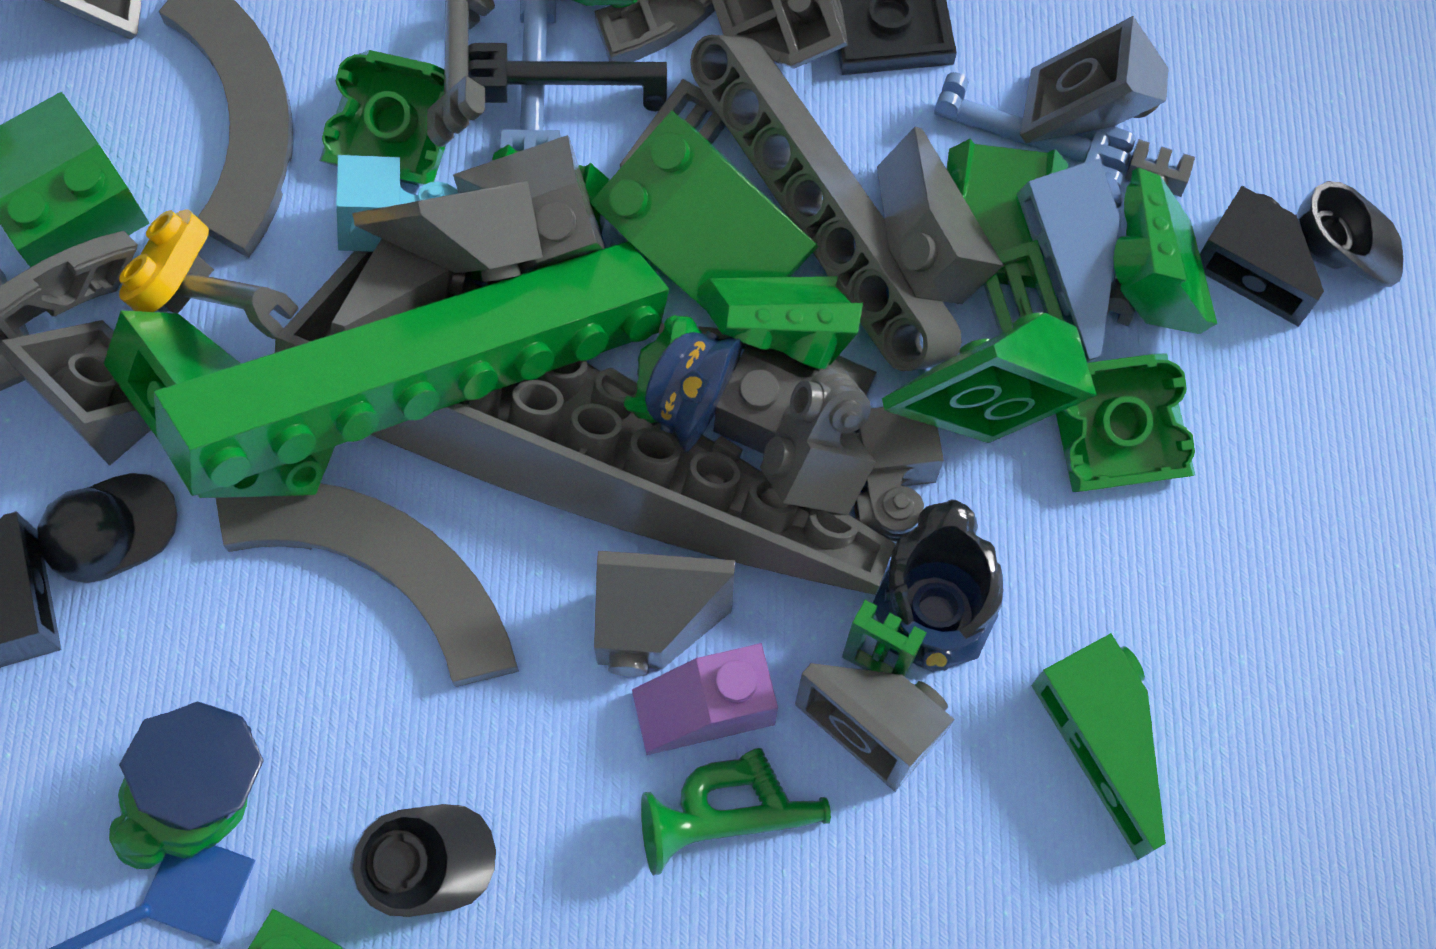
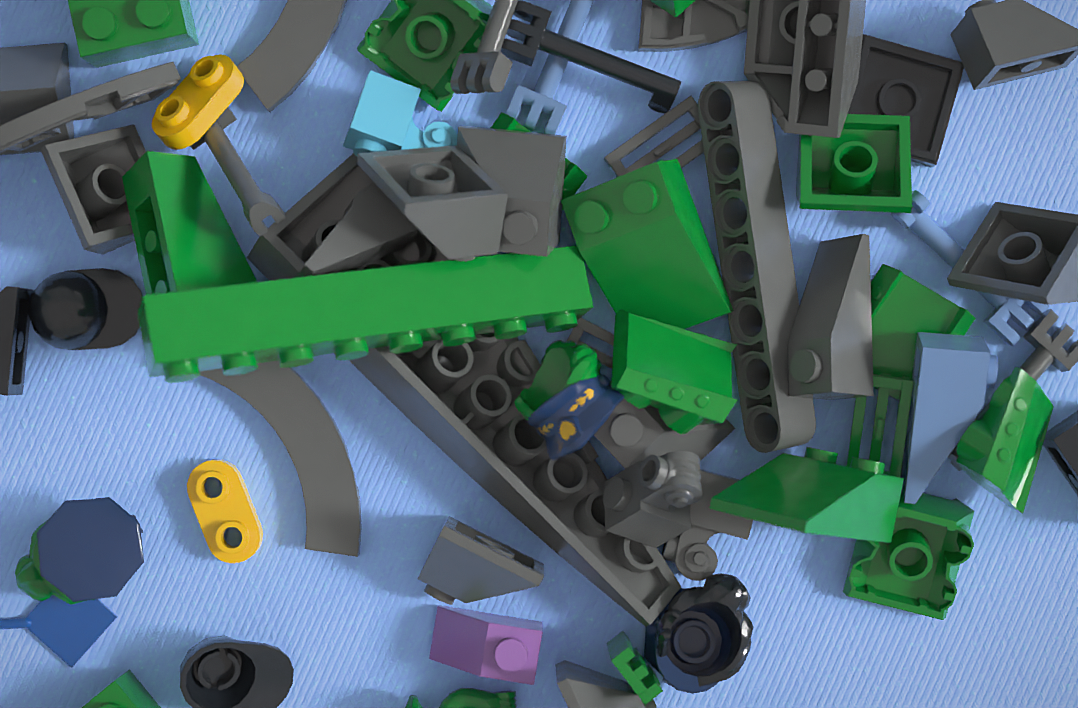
camera: 25 degrees right, 20 degrees up
none -> yellow plate [187,459,263,564]
none -> green slope [795,114,912,213]

